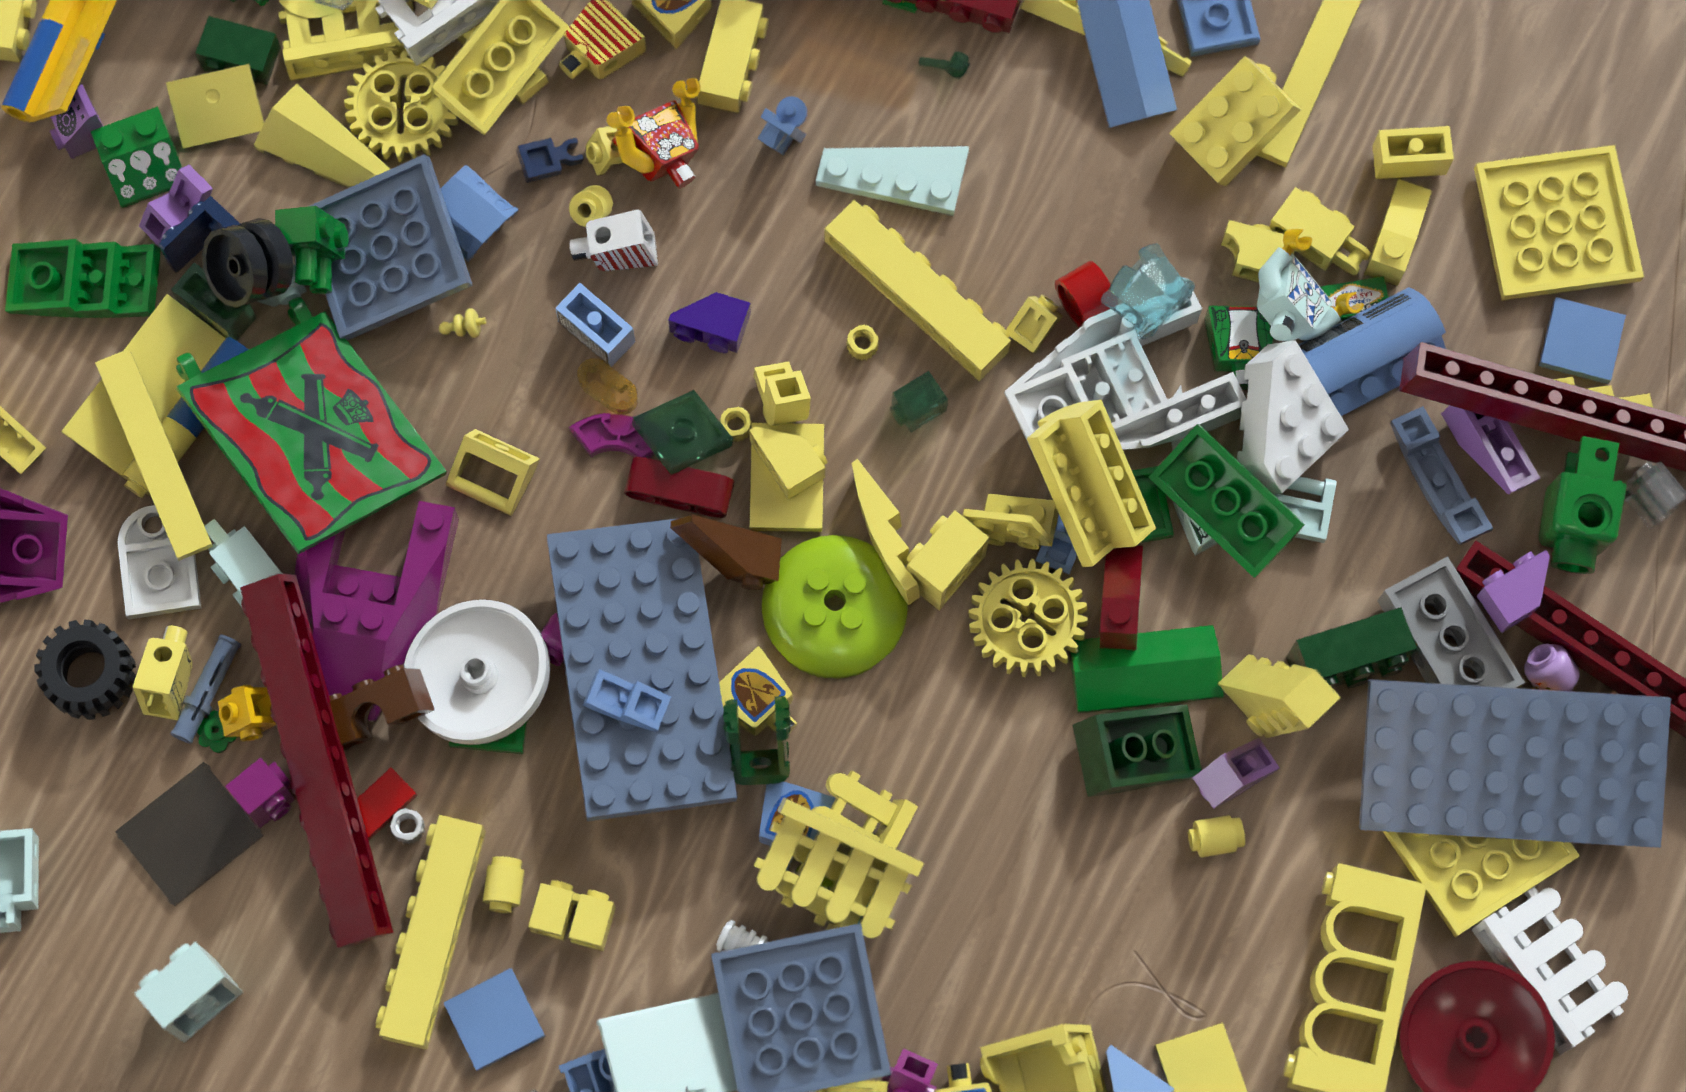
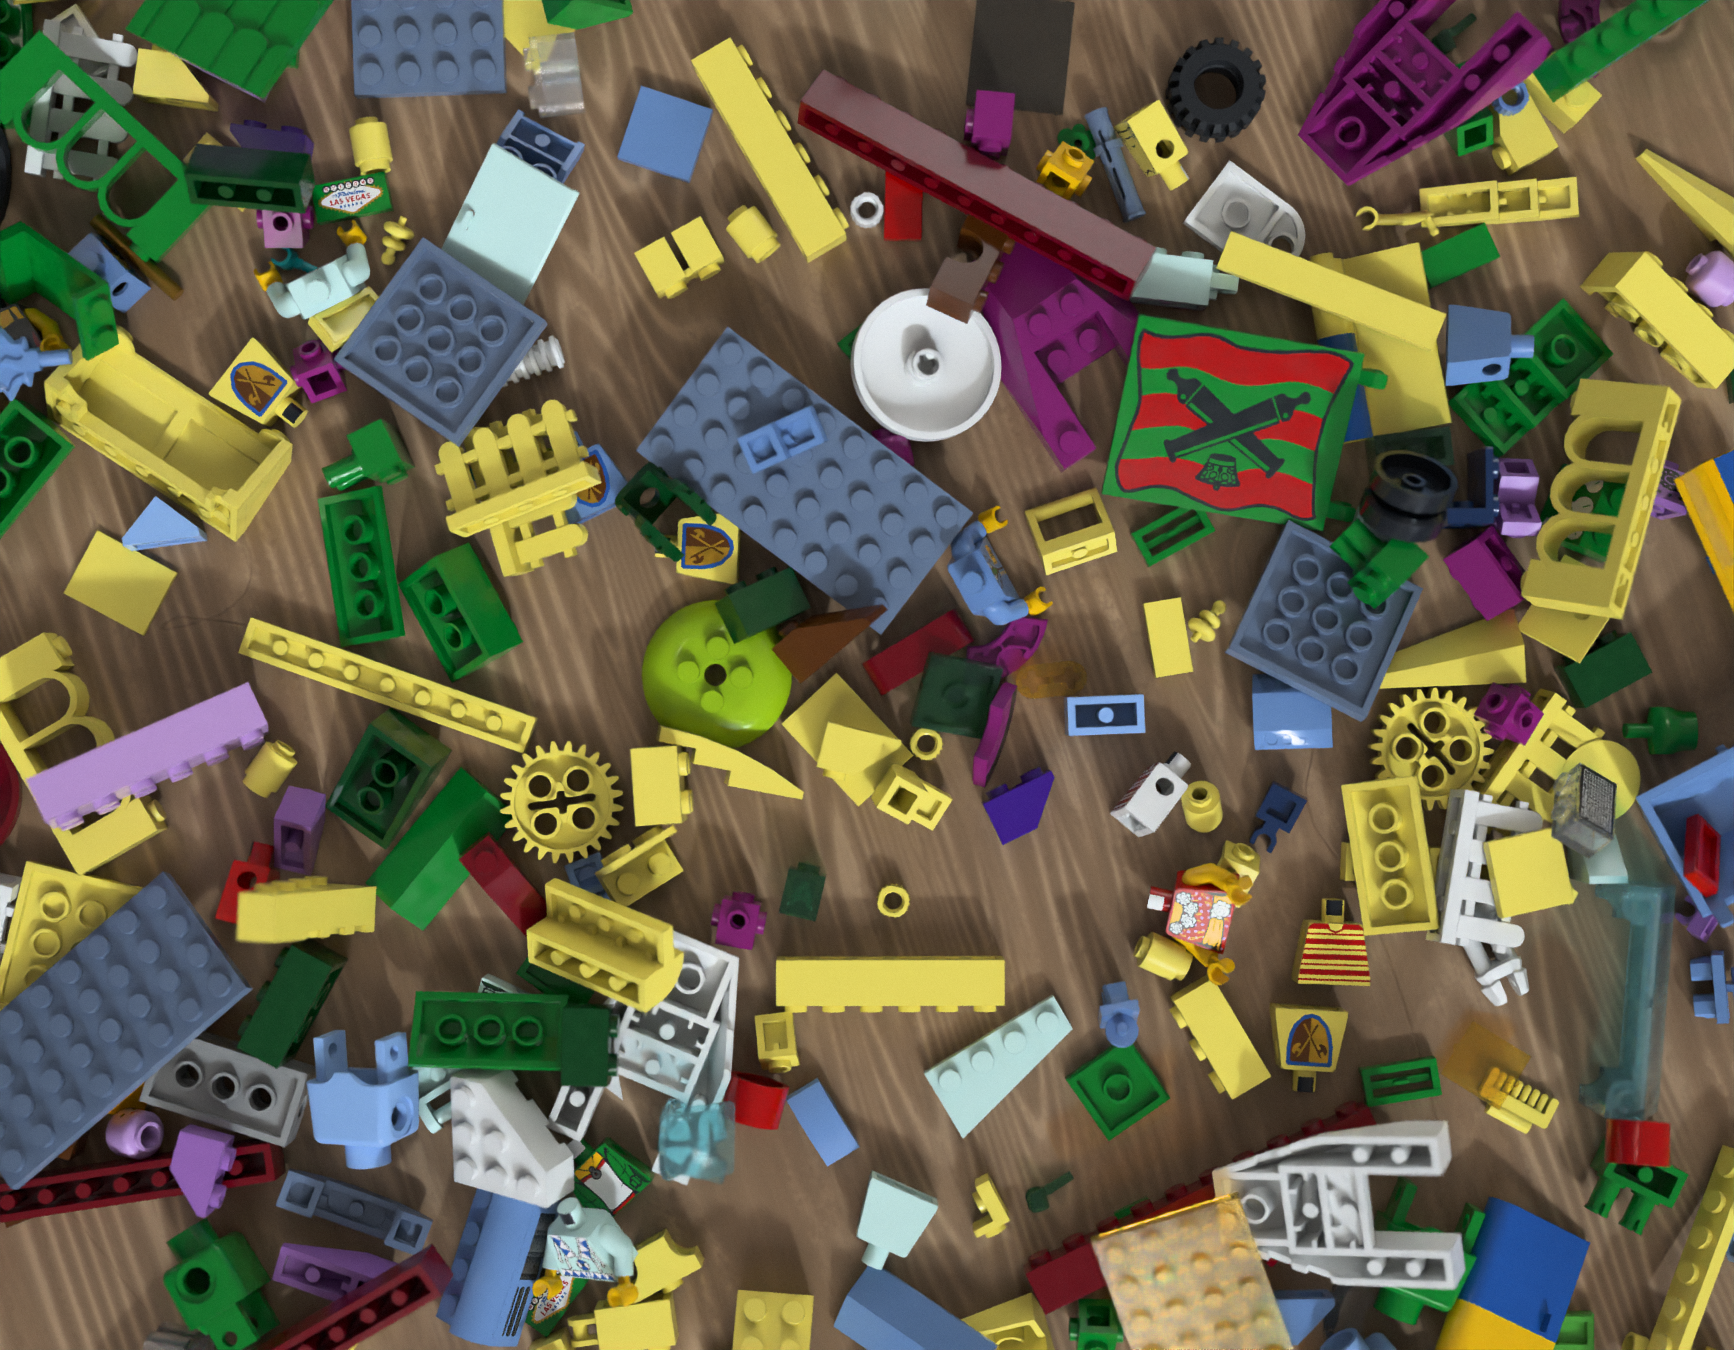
camera: 135 degrees right, 15 degrees up
none -> lavender brick [25,682,269,831]
none -> red torso [215,841,280,925]
none -> light yellow plate [238,617,538,754]
none -> light blue piece [307,1030,419,1169]
none -> green slope [318,486,406,647]
none -> green brick [322,419,415,491]
none -> green slope [398,542,523,683]
none -> dark green brick [561,1003,620,1087]
none -> magenta brick [711,891,767,950]
none -> dark green brick [715,566,811,645]
none -> medium blue slope [786,1078,859,1167]
none -> light aqua torso [856,1170,938,1270]
none -> medium blue torso [947,506,1053,625]
none -> magenta tile [972,682,1018,787]
none -> light yellow bracket [972,1173,1010,1238]
none -> green tile [1065,1044,1170,1141]
none -> green tile [1130,507,1216,567]
none -> light yellow brick [1133,932,1193,981]
none -> light yellow tile [1142,597,1193,678]
none -> light yellow piece [1356,206,1439,237]
none -> green tile [1421,223,1500,290]
none -> magenta brick [1443,525,1525,621]
none -> medium blue torso [1445,305,1534,386]
none -> magenta brick [1474,682,1544,746]
none -> light yellow fence [1521,379,1682,619]

